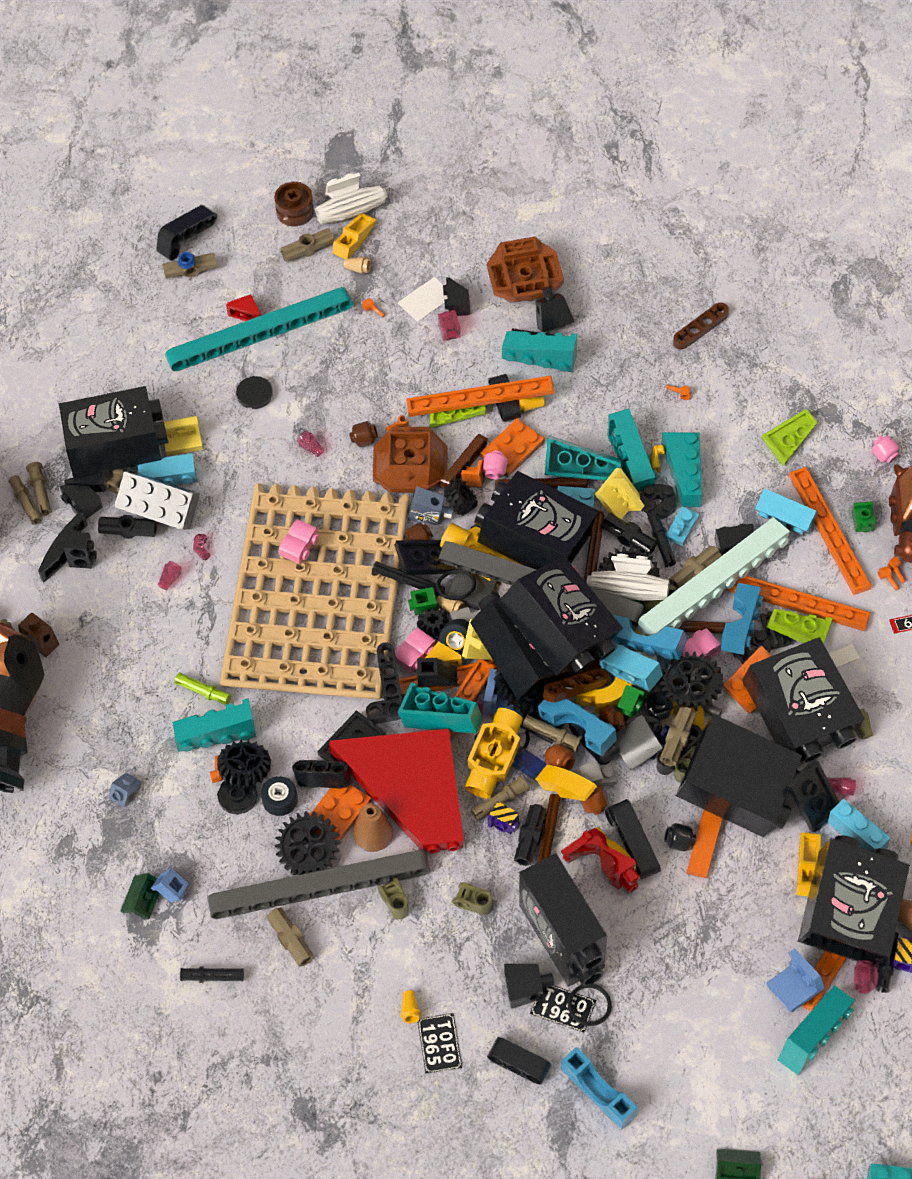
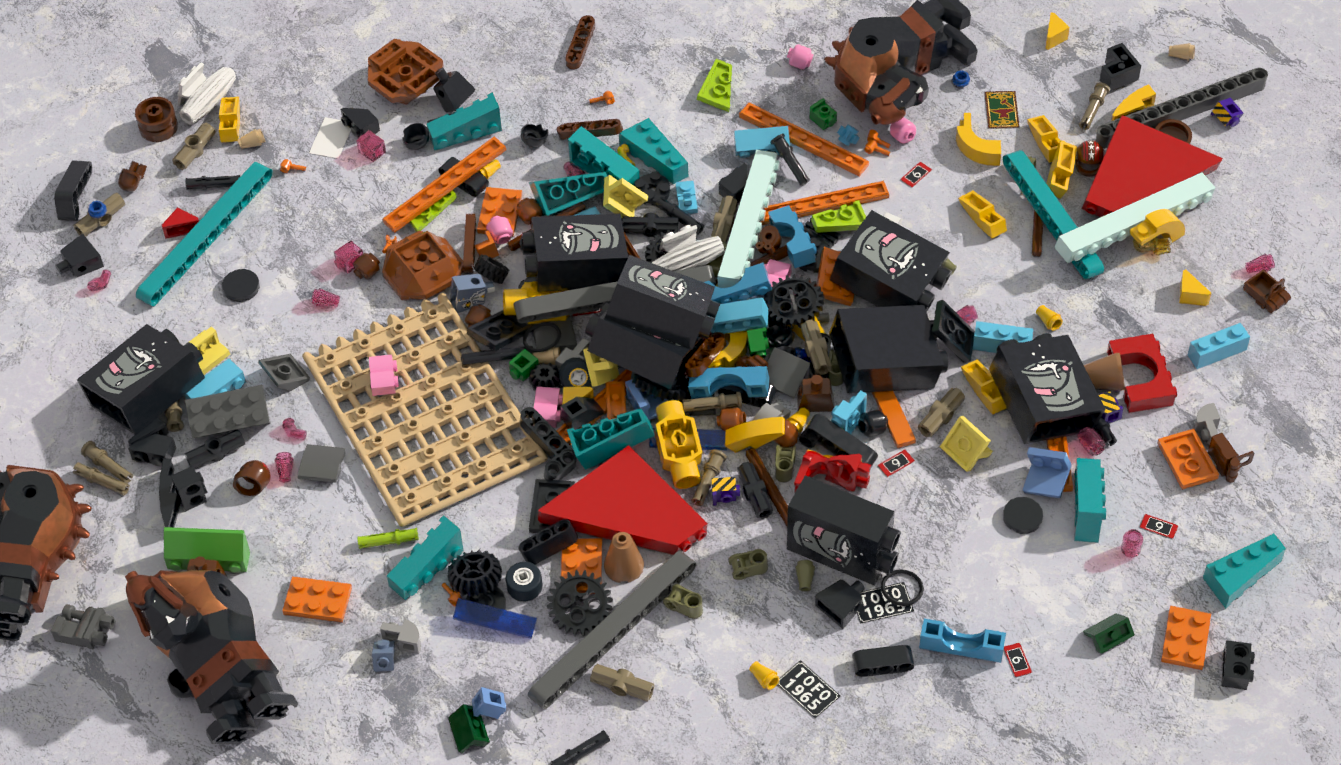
camera: 35 degrees left, 5 degrees down
none -> black torso [55,234,104,277]
none -> clear pink arm [87,270,111,291]
none -> reddish brown piece [118,161,147,192]
none -> bright green slope [164,527,250,573]
none -> black pin [185,175,241,190]
none -> reddish brown helmet [233,460,271,496]
none -> dark grey slope [258,353,310,391]
none -> orange plate [282,576,352,623]
none -> dark grey slope [298,444,345,483]
none -> clear pink brick [334,240,363,274]
none -> light grey brick [380,619,421,654]
none -> black hair [402,123,429,150]
none -> clear blue tile [453,598,537,639]
none -> dark orange head [516,198,543,225]
none -> black hair [520,124,549,148]
none -> reddish brown beam [556,119,623,140]
none -> clear pink cone [563,161,585,177]
none -> reddish brown piece [756,225,782,255]
none -> black pin [770,133,810,186]
none -> olive piece [775,445,796,483]
none -> yellow cone [786,408,810,433]
none -> olive cone [795,560,815,591]
none -> reddish brown torso [797,375,834,412]
none -> medium azure plate [831,390,867,434]
none -> dark azure gear [837,124,860,146]
none -> sticker [878,450,915,477]
none -> dark tan piece [918,387,965,437]
none -> light yellow bracket [940,416,993,472]
none -> black tile [1003,497,1043,534]
none -> sticker [1004,643,1032,677]
none -> clear pink brick [1121,529,1143,558]
none -> sticker [1140,514,1178,539]

